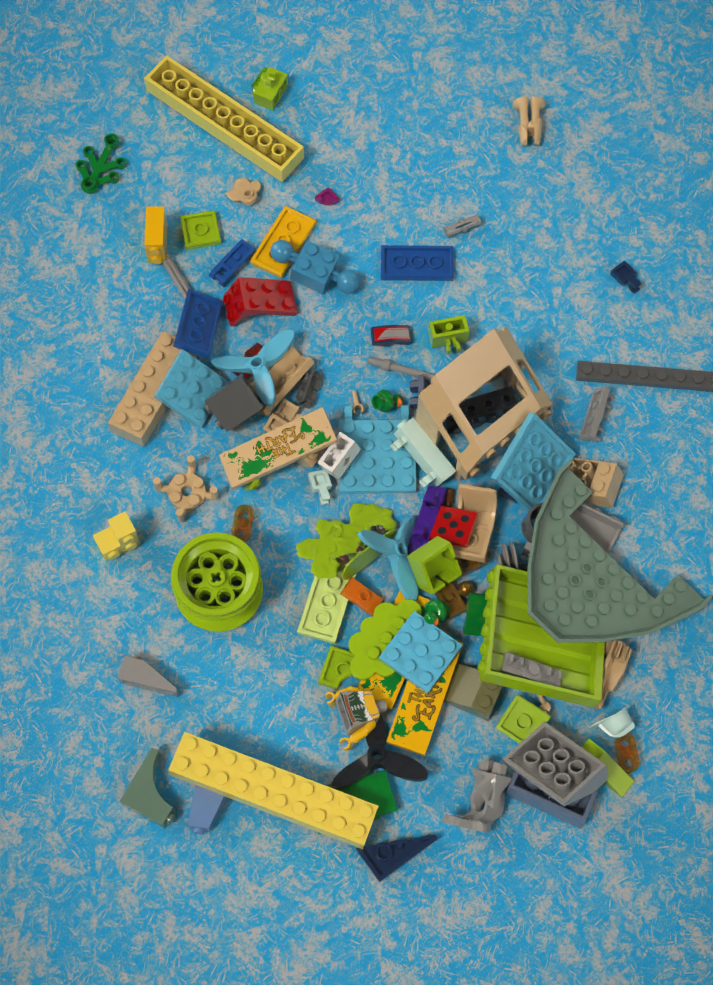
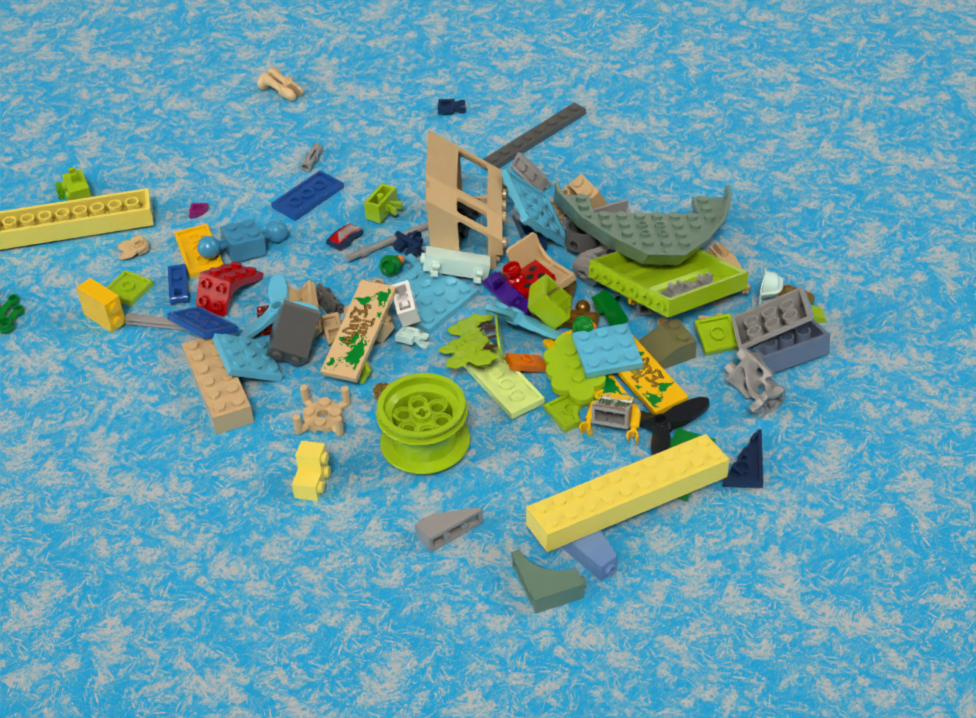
camera: 45 degrees left, 25 degrees down
none -> red wheel [502,261,526,287]

